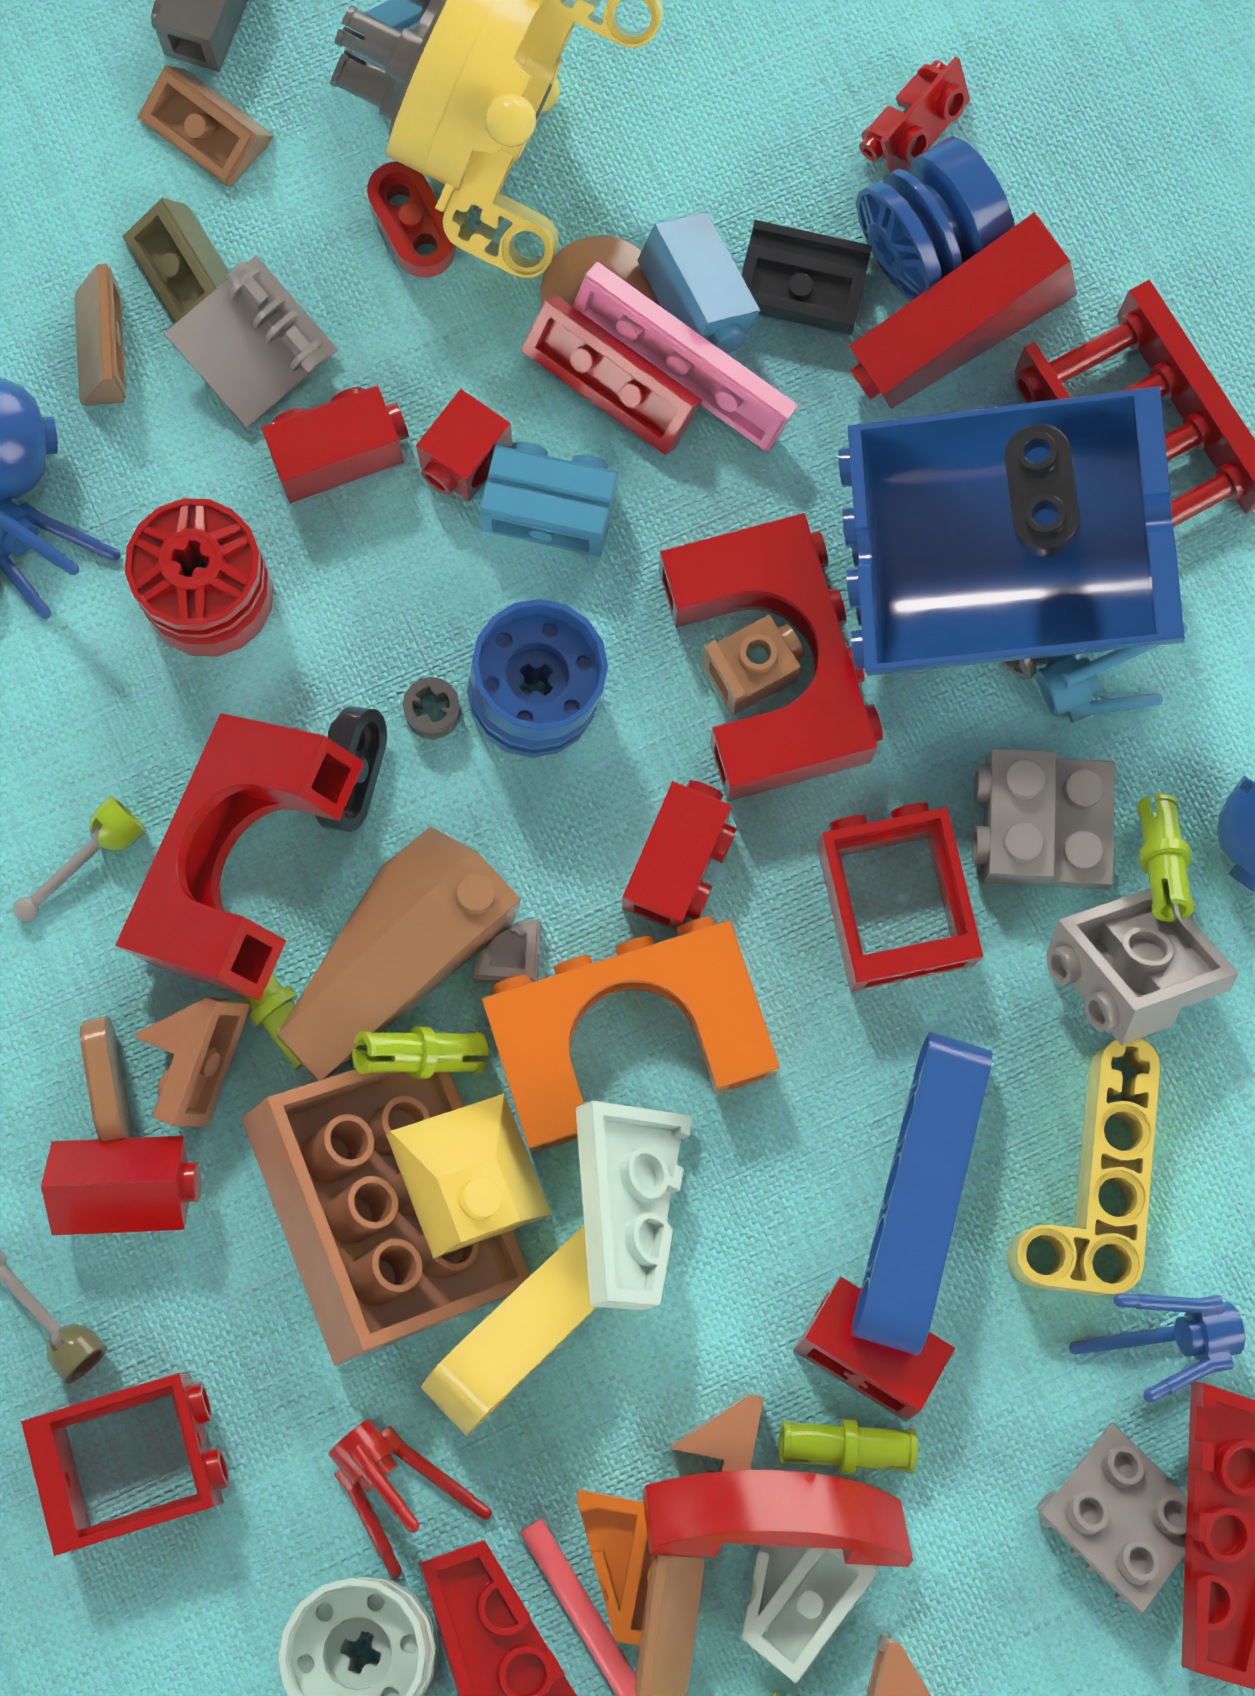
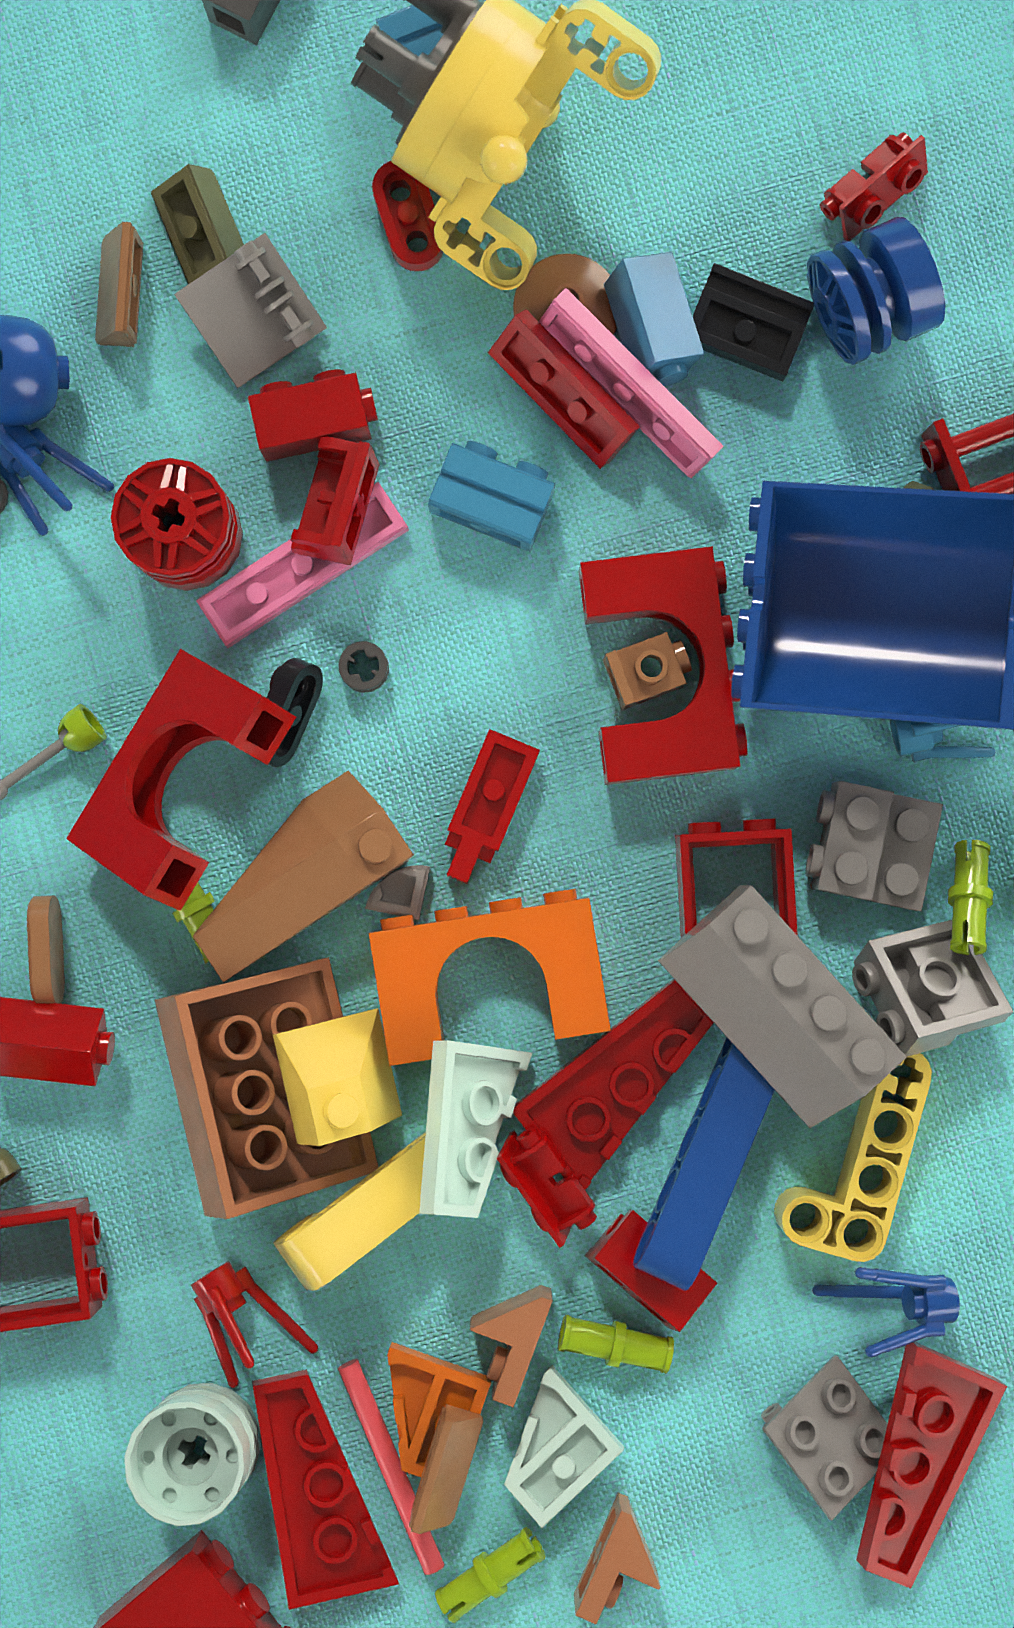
camera: 10 degrees right, 10 degrees up
nougat slope [135,997,251,1127] -> none
medium nougat slope [137,66,274,186] -> none
lime pin [352,1026,488,1079] -> none
red brick [416,388,513,502] -> none
blue wheel [467,599,608,758] -> none
red brick [622,780,737,932] -> none
slope [642,1470,913,1567] -> none
red slope [849,212,1077,409] -> none
black plate [1005,424,1080,557] -> none
none -> bright pink tile [196,482,409,648]
none -> red hinge [290,437,380,566]
none -> red hinge [445,729,540,884]
none -> red hinge [497,1127,597,1248]
none -> red wing [513,979,714,1190]
none -> light grey slope [657,885,907,1128]

